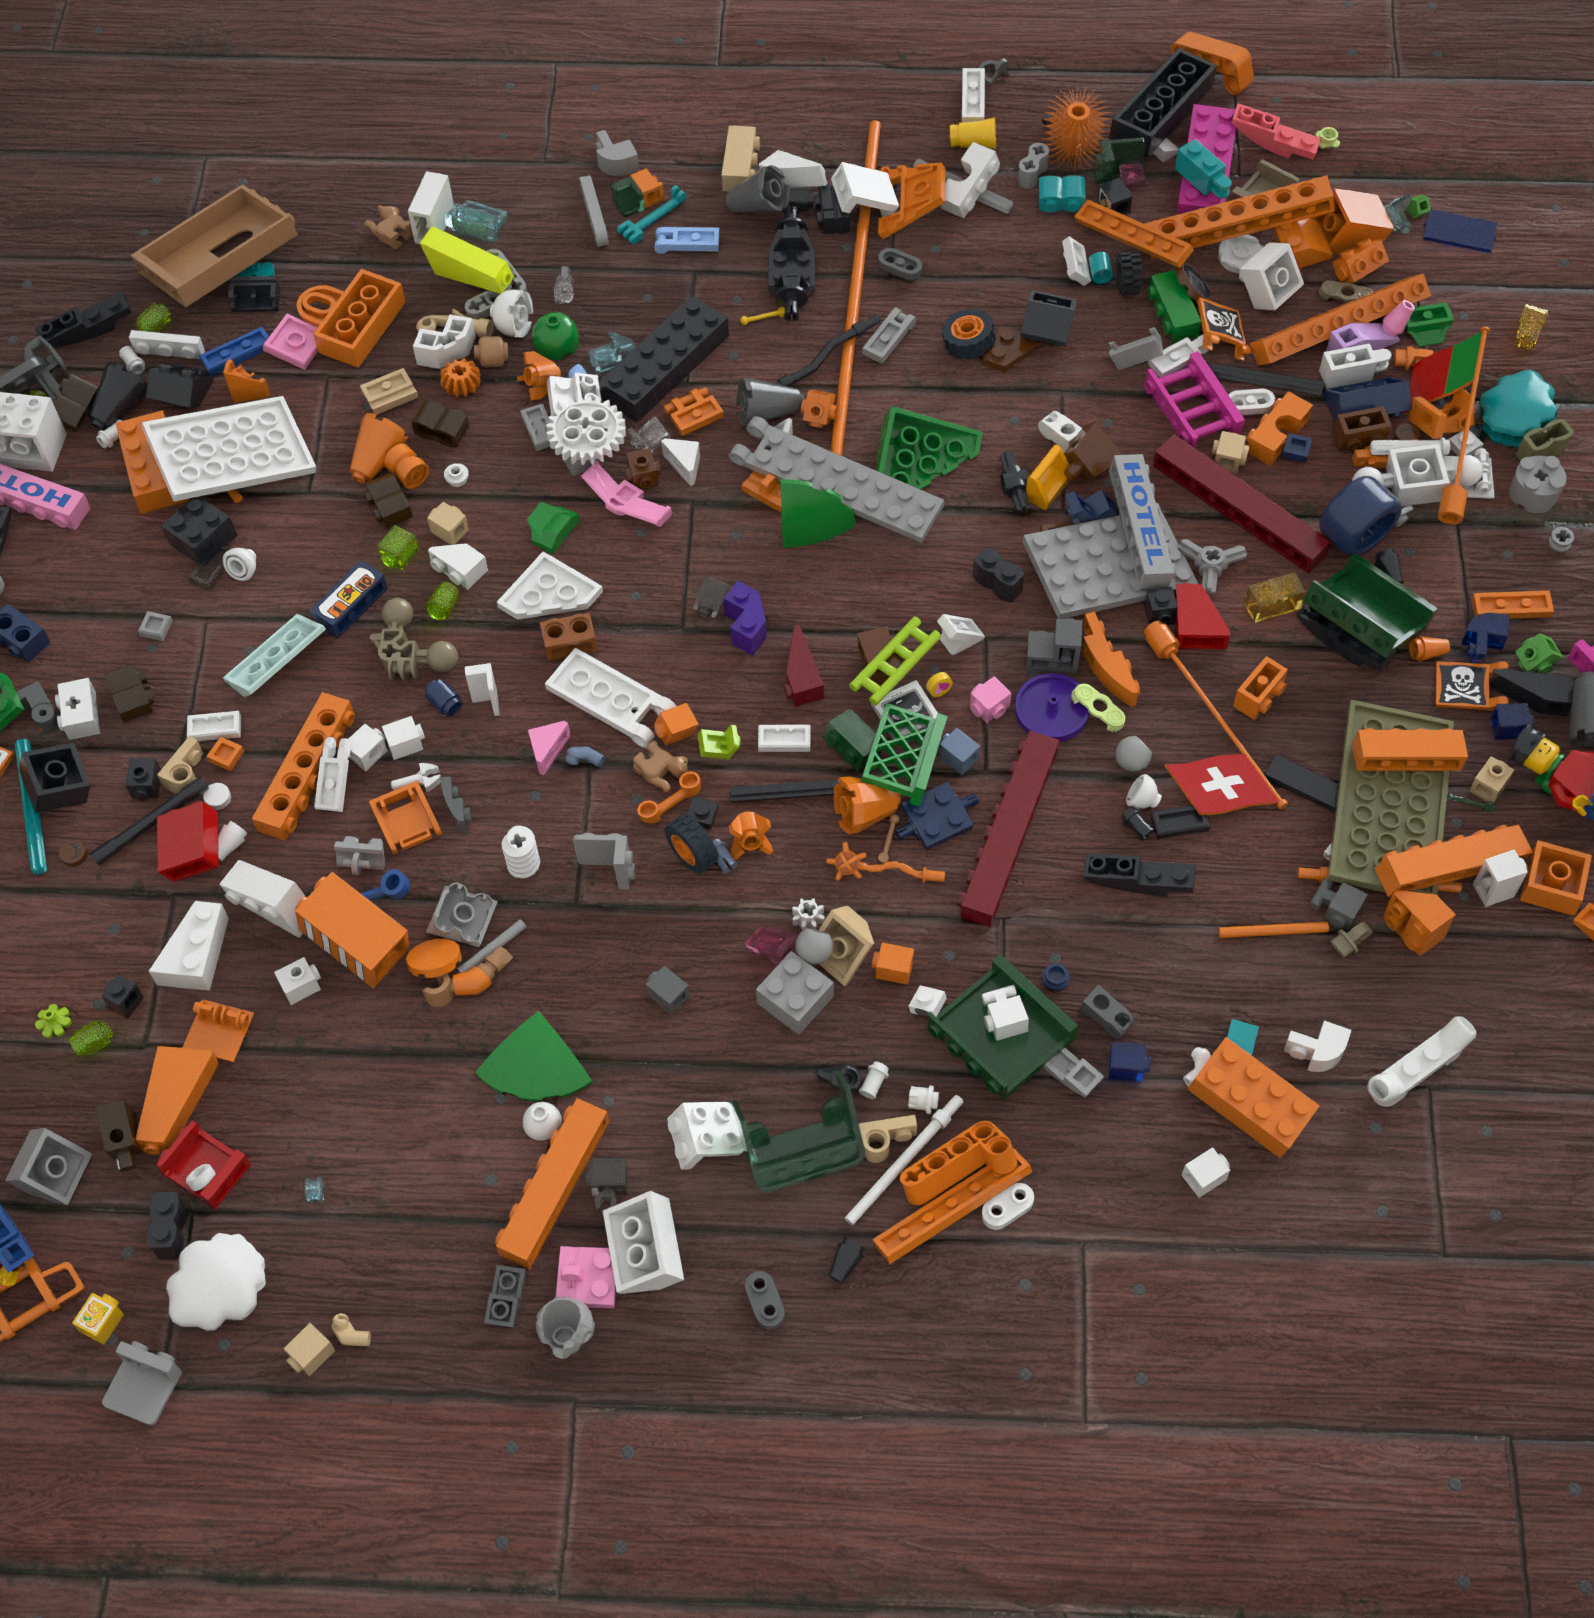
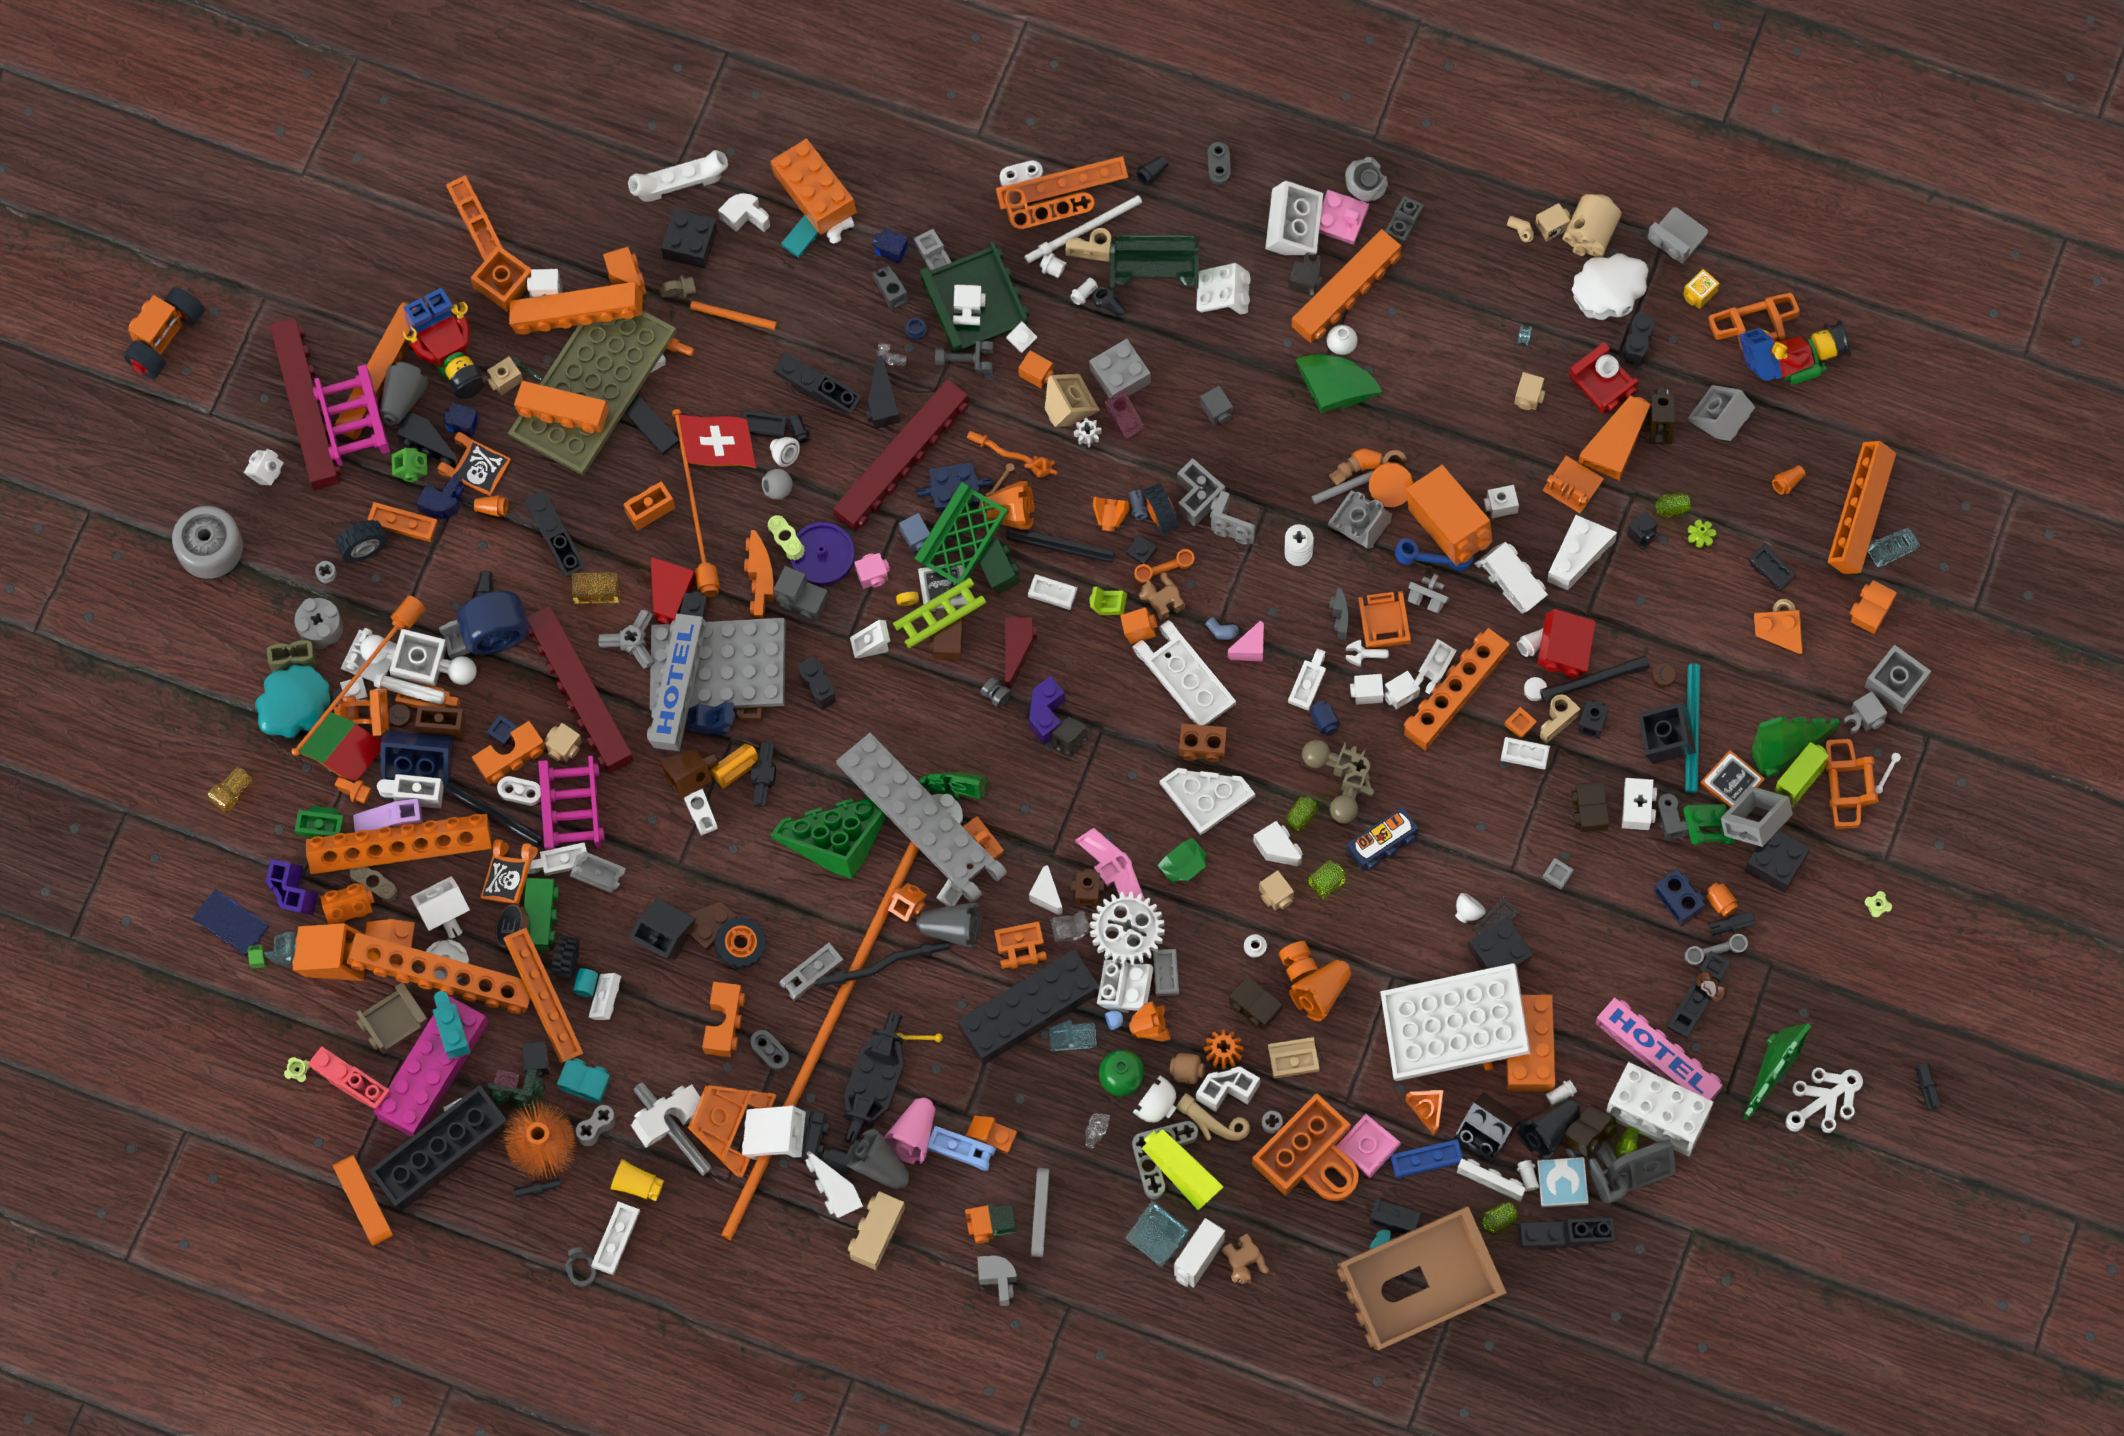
camera: 160 degrees left, 10 degrees up
light aqua slope [223,614,326,697] -> none
dark brown brick [364,472,413,528] -> none
white panel [465,663,500,716] -> none
teal hinge [617,186,687,245] -> none
light grey piece [795,928,833,965] -> none
white brick [1182,1147,1230,1198] -> none
dark green panel [1302,553,1438,658] -> none
dark grey brick [1309,878,1368,931] -> none
bright pink cone [1381,300,1415,336] -> none
none -> dark purple brick [266,859,318,915]
none -> black wheel [335,520,388,563]
none -> black brick [661,209,718,269]
none -> orange arch [702,982,745,1057]
none -> black slope [865,355,900,429]
none -> clear arm [876,343,907,367]
none -> bright pink cone [884,1098,936,1164]
none -> dark grey bar [935,341,993,375]
none -> orange slope [965,1115,1017,1154]
none -> dark grey wheel [980,676,1012,708]
none -> light grey brick [1177,458,1225,527]
none -> light grey bush [1262,1111,1283,1134]
none -> white plate [1288,649,1326,711]
none -> tan brick [1514,372,1546,410]
none -> tile [1537,1157,1588,1208]
none -> tan cylinder [1563,194,1622,257]

